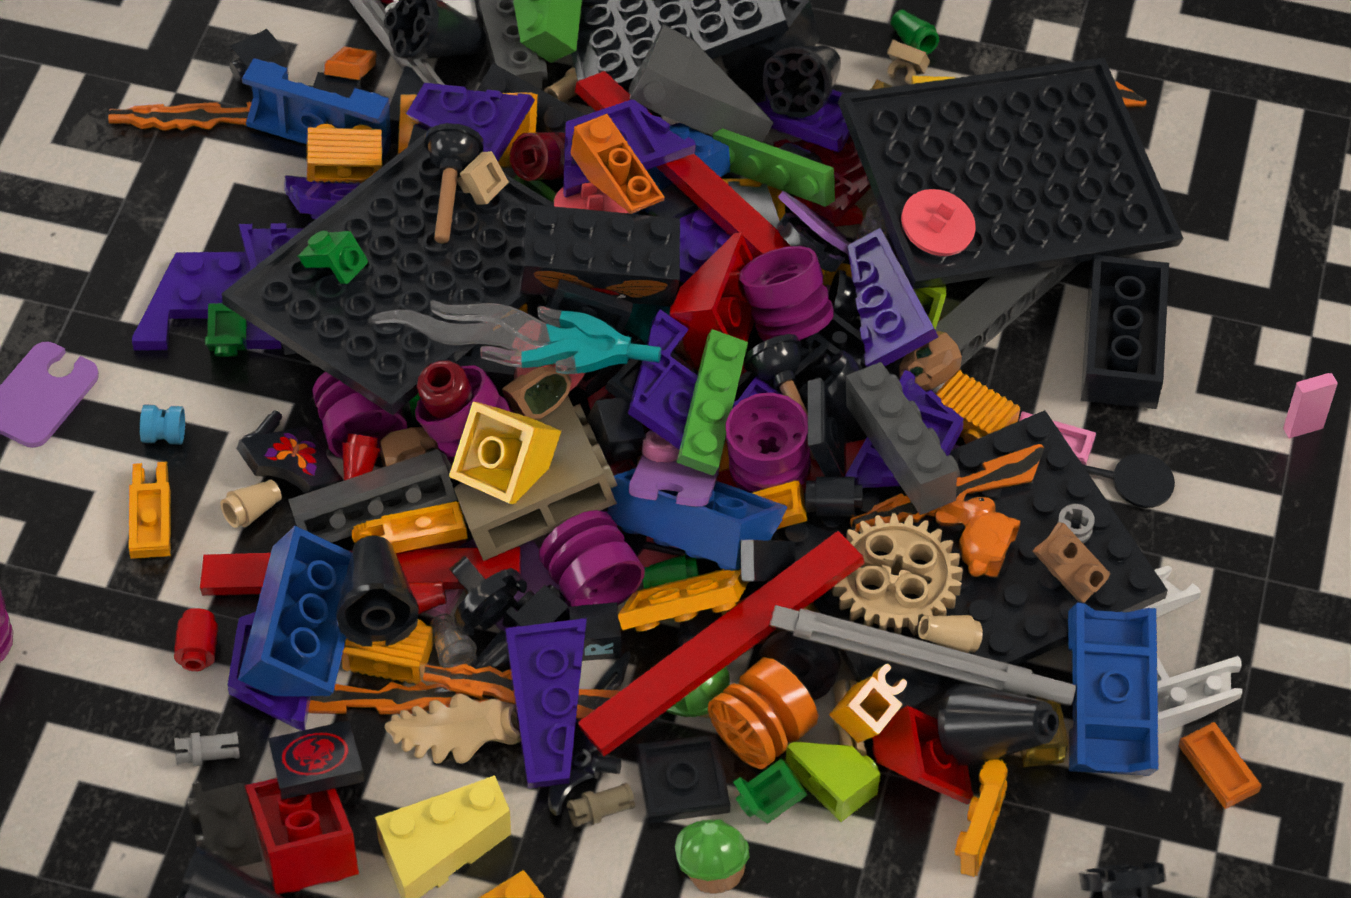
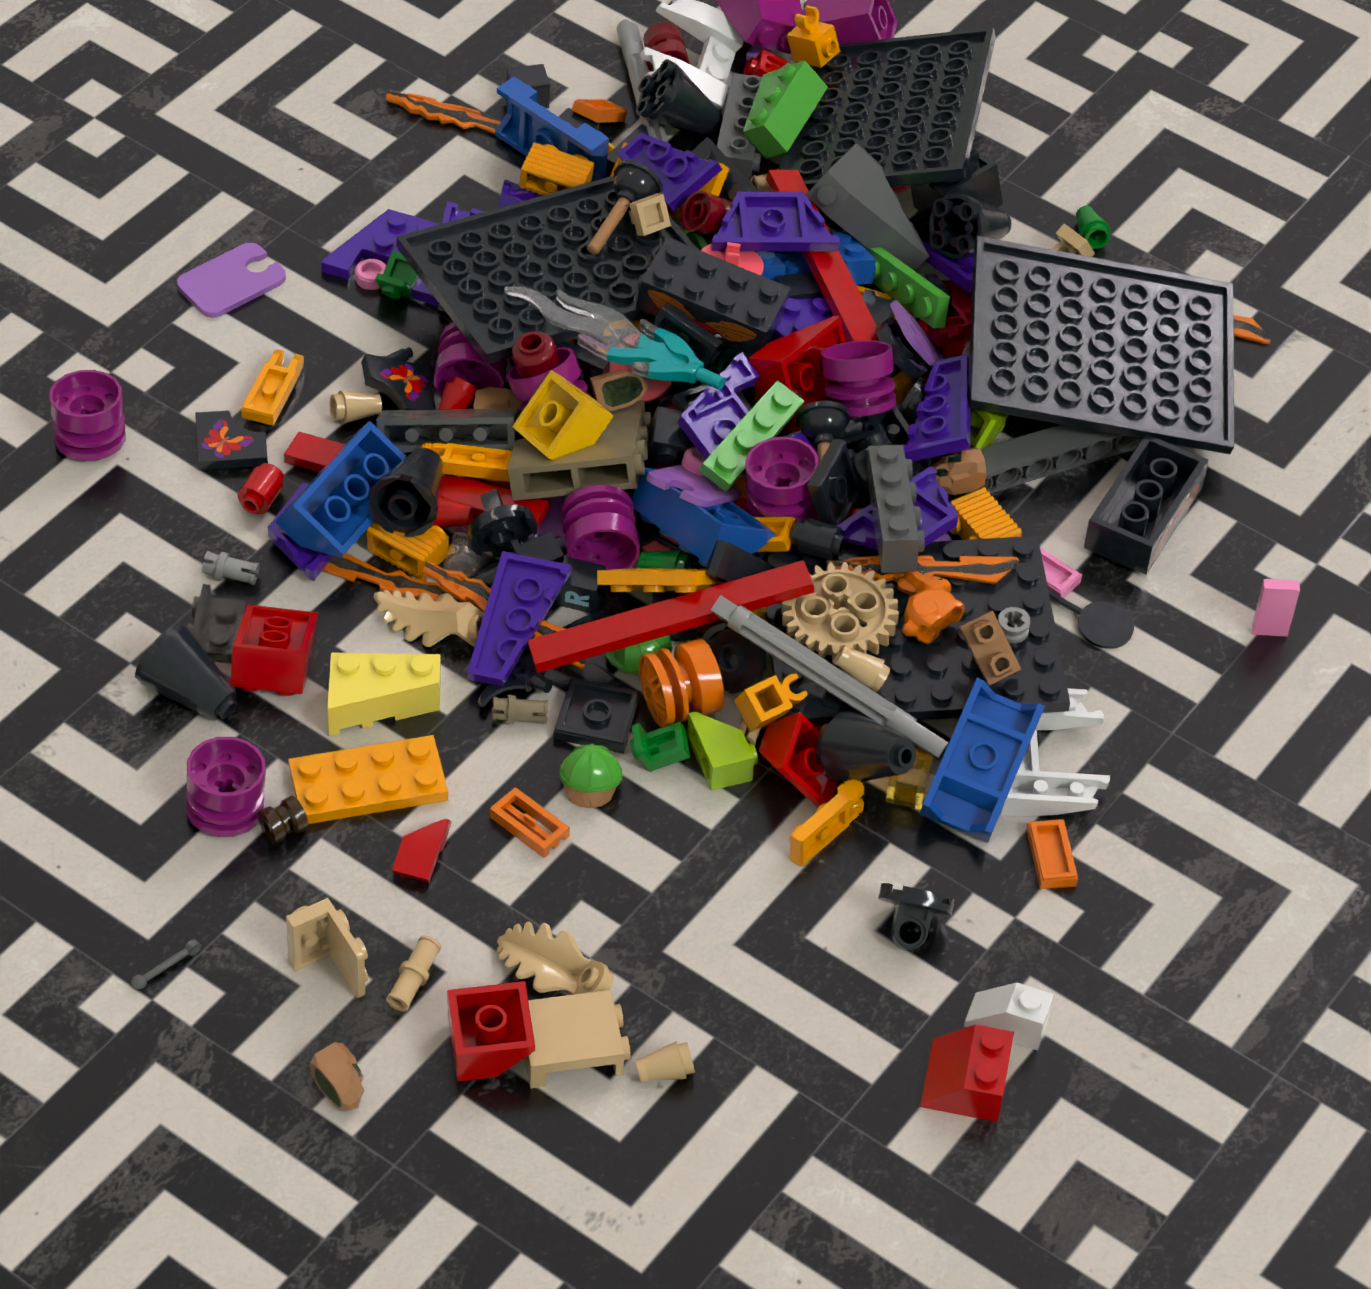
camera: 20 degrees right, 5 degrees down
dark azure wheel [140,404,185,445] -> none
black tile [268,720,365,800] -> none
green bracket [298,231,368,284] -> none
orange slope [570,114,665,214] -> none
coral piece [901,189,976,256] -> none
none -> black tile [195,410,268,470]
none -> bright pink tile [355,259,386,290]

